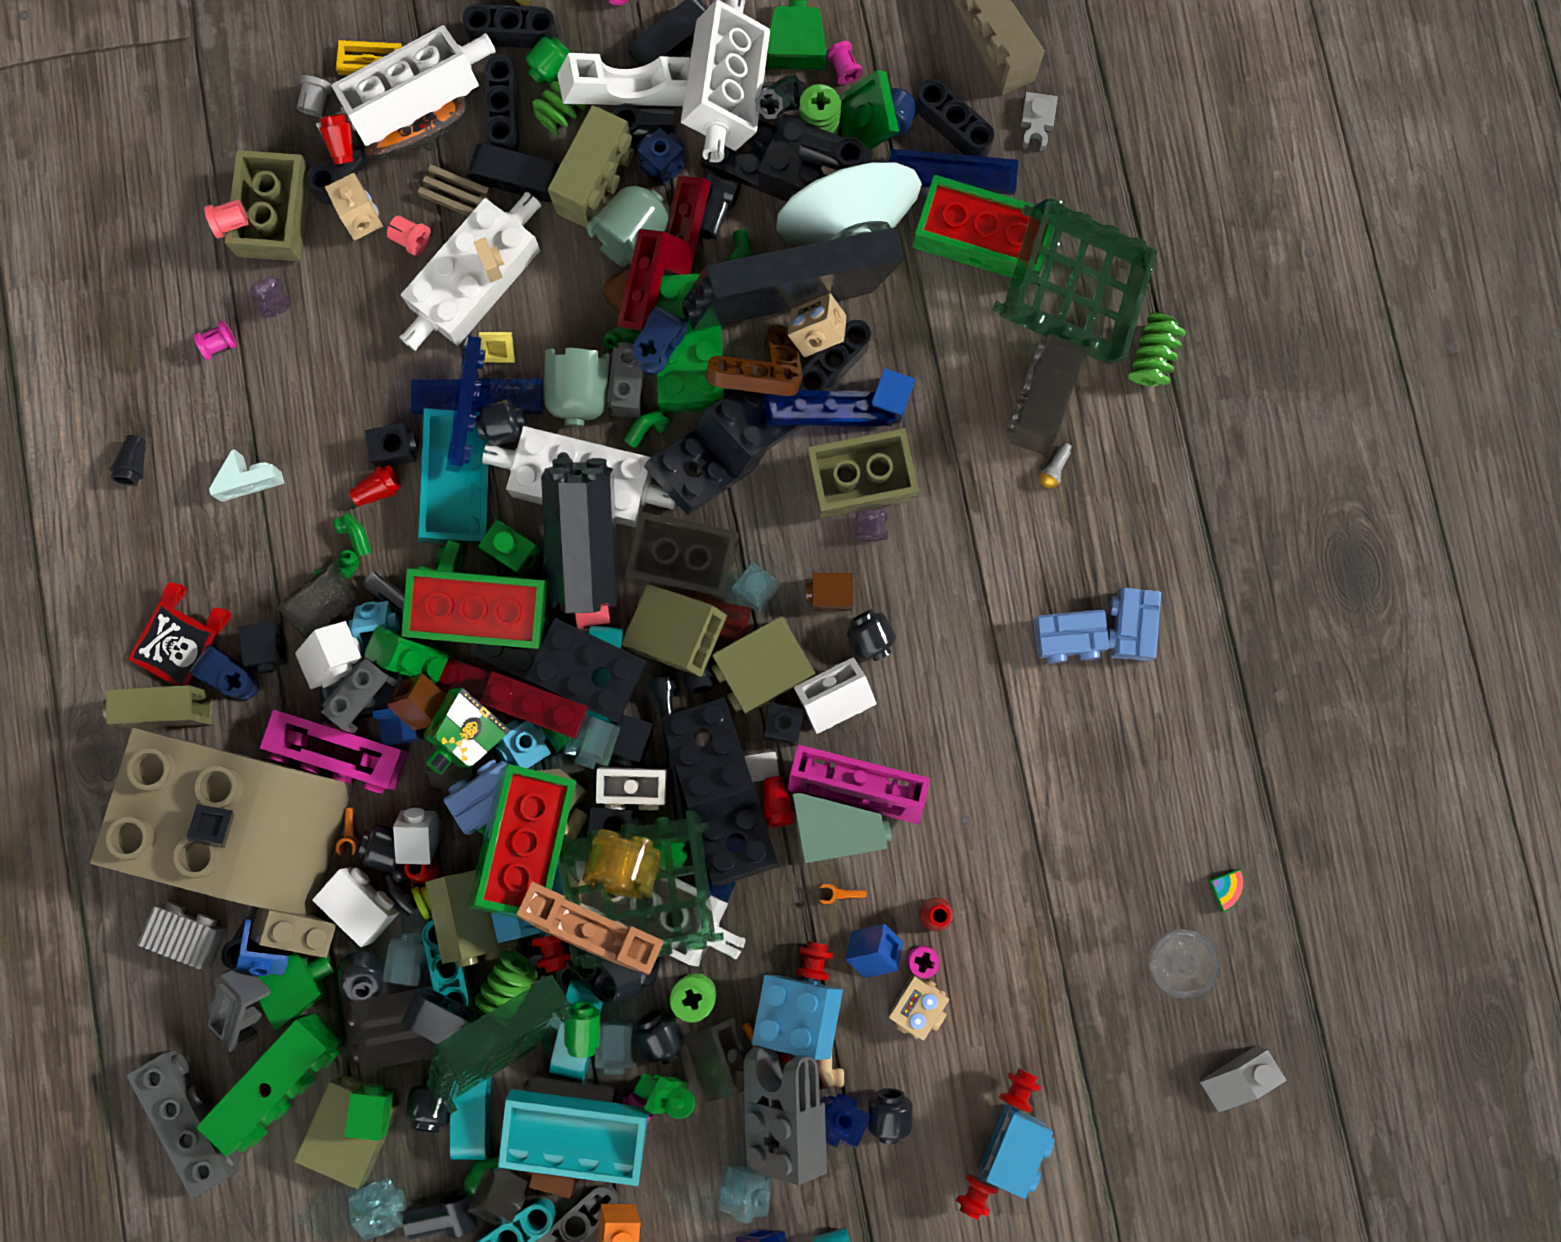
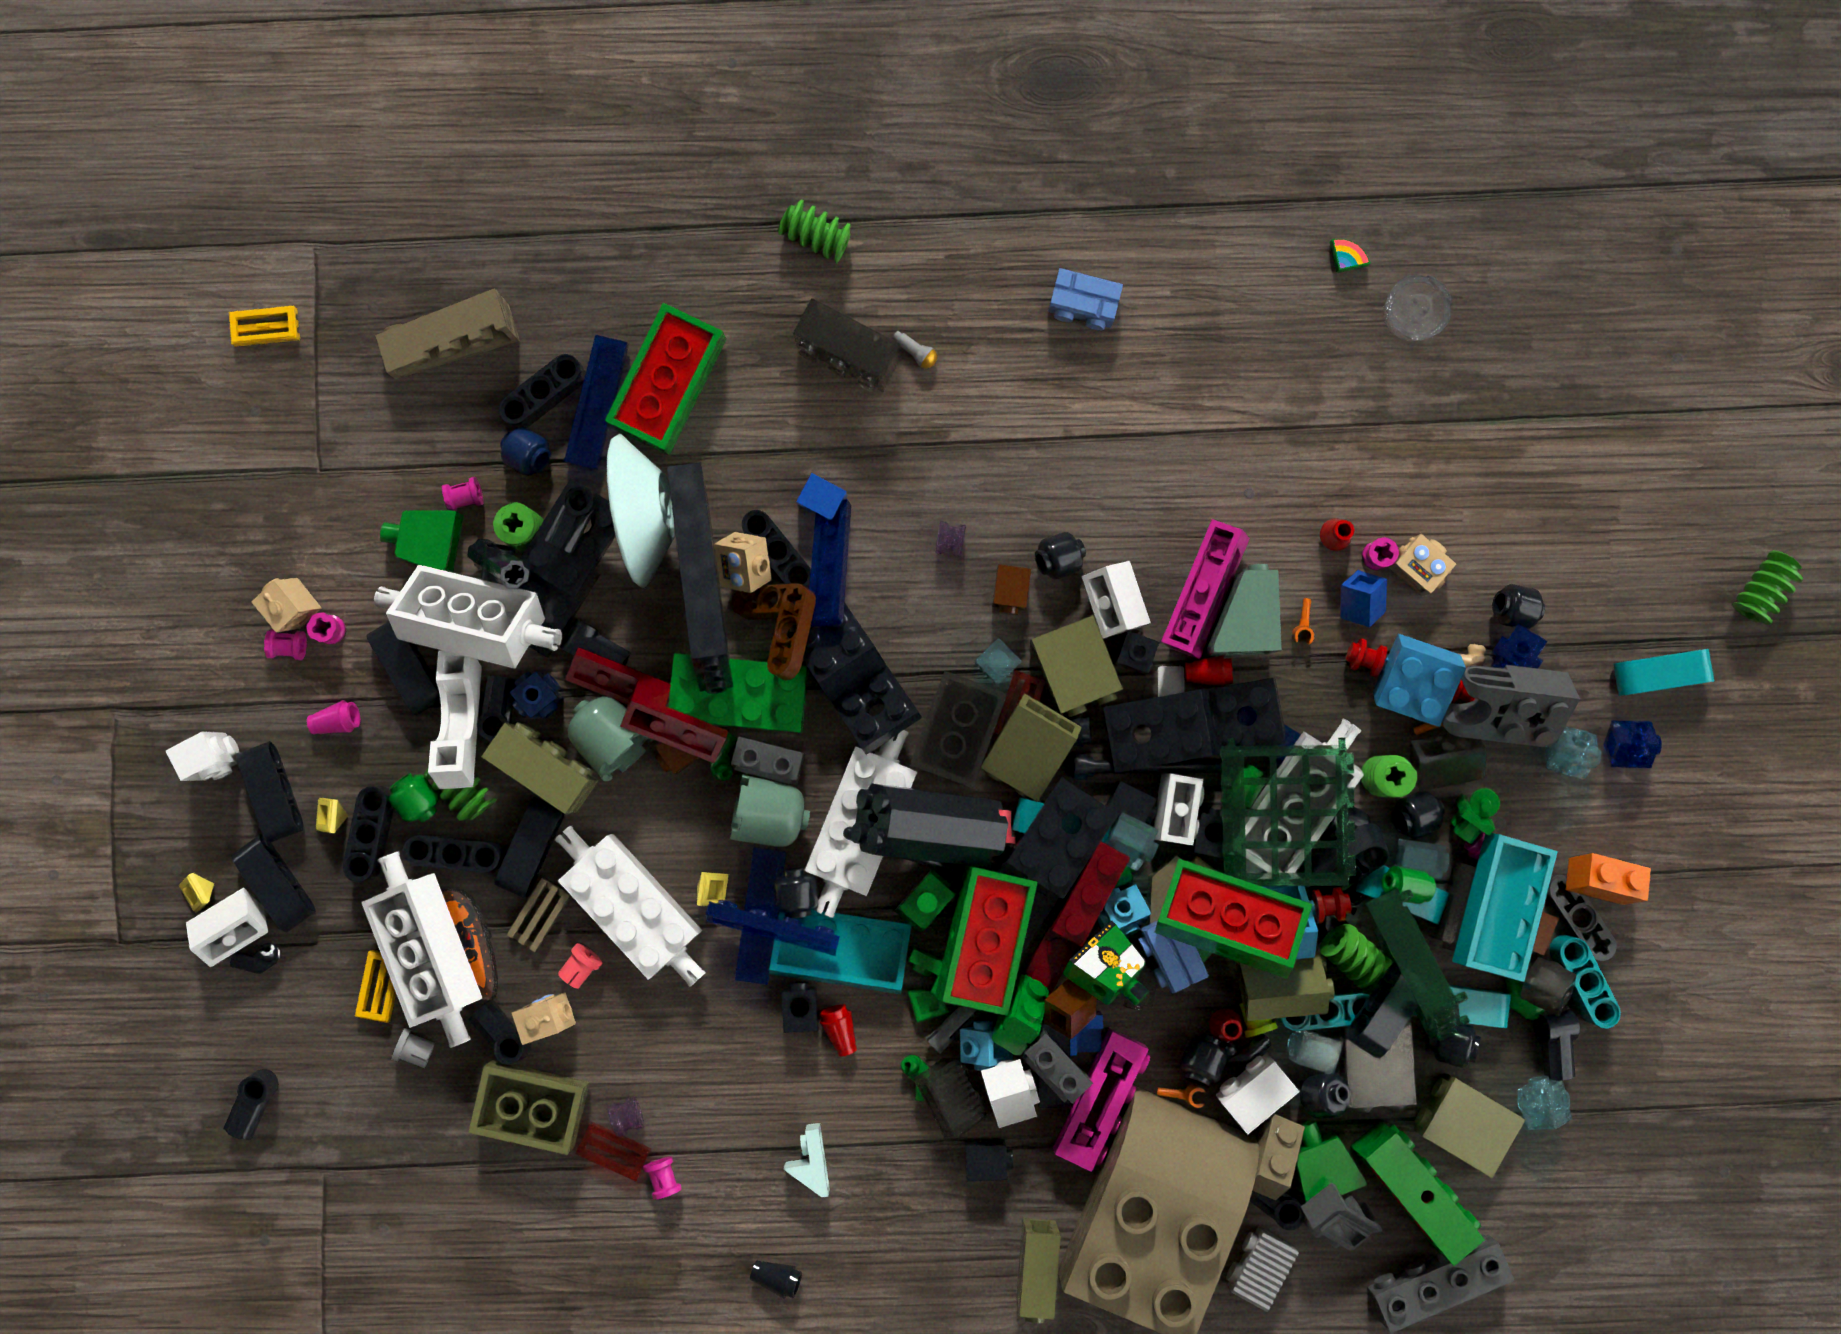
camera: 85 degrees left, 5 degrees up
flag [128,582,232,686] -> none
black tile [187,804,234,848] -> none
dark blue piece [189,644,259,701] -> none
coral bush [204,199,249,239] -> none
blue bracket [236,920,289,976] -> none
red cone [318,113,354,164] -> none
green arm [333,513,372,557] -> none
green brick [344,1084,393,1141] -> none
light grey slope [393,808,444,864] -> none
tan plate [473,237,504,282] -> none
nougat slope [516,882,664,975] -> none
clear yellow brick [582,829,662,899] -> none
green arm [623,410,670,448] -> none
dark blue piece [633,306,689,375] -> none
green arm [722,229,753,262] -> none
olive brick [807,428,919,519] -> none
green tile [839,70,899,149] -> none
dark azure brick [956,1068,1055,1220] -> none
clear green window [993,198,1157,365] -> none
light grey plate [1021,92,1058,151] -> none
medium blue brick [1033,610,1109,664] -> none
light grey slope [1199,1045,1287,1112] -> none
none -> clear red tile [576,1121,652,1181]
none -> green tile [907,988,949,1023]

